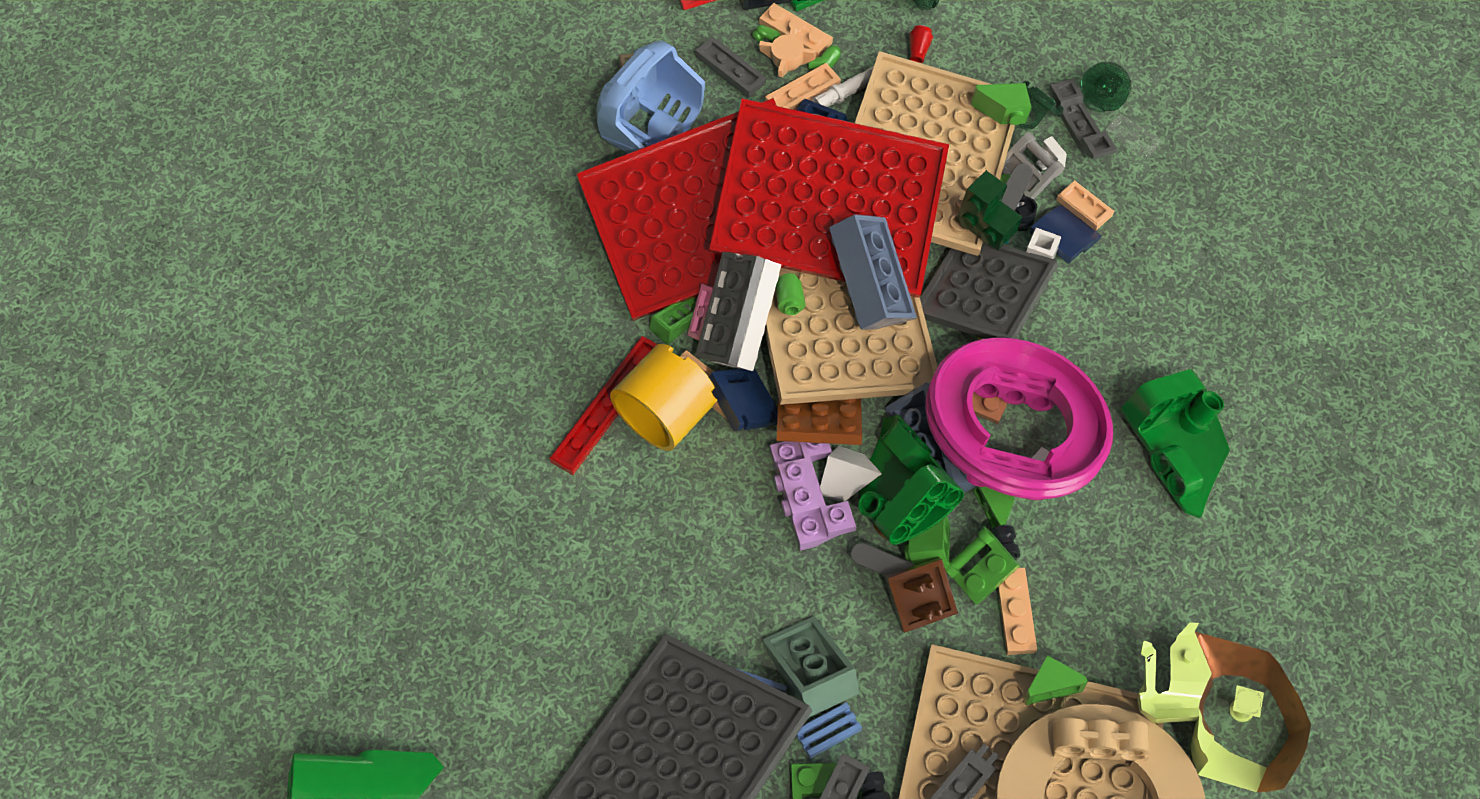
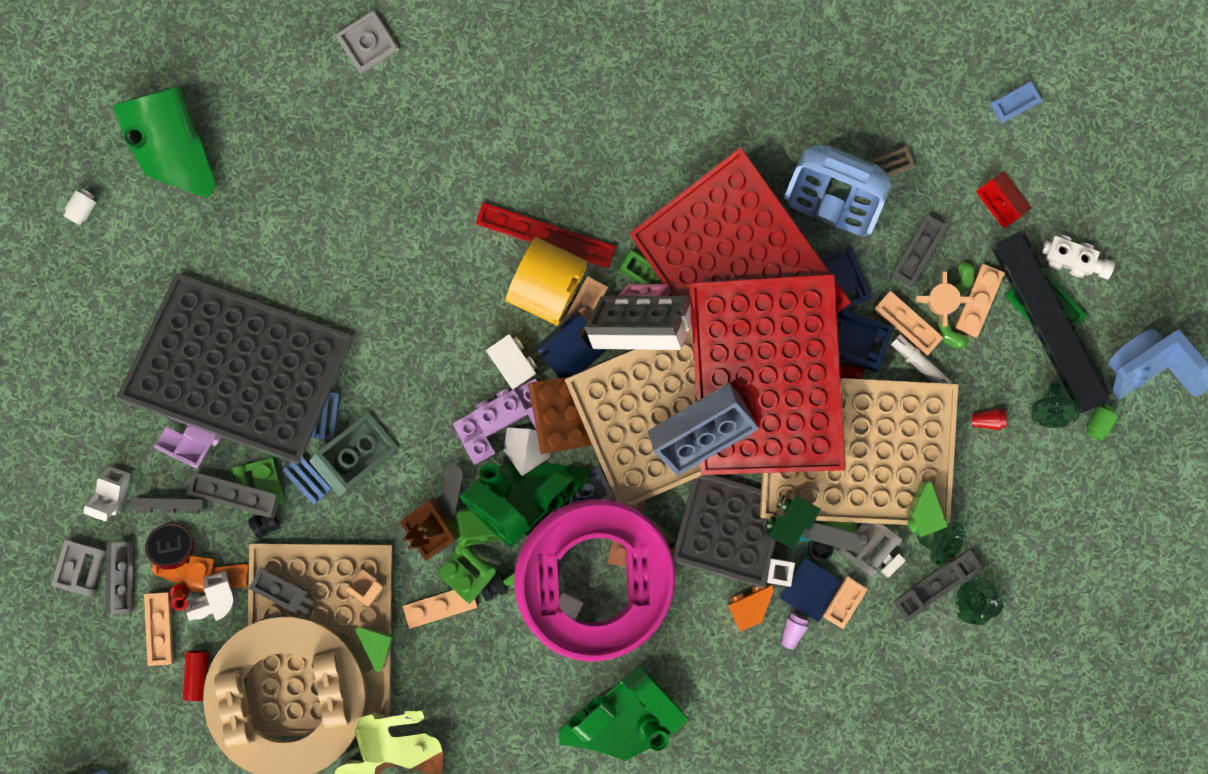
camera: 75 degrees right, 25 degrees up
bright green brick [775,273,806,315] -> none
none -> light grey tile [335,10,400,75]
none -> light nougat panel [345,570,386,607]
none -> white brick [486,335,538,390]
none -> orange slope [727,584,774,632]
none -> lavender cone [781,612,809,650]

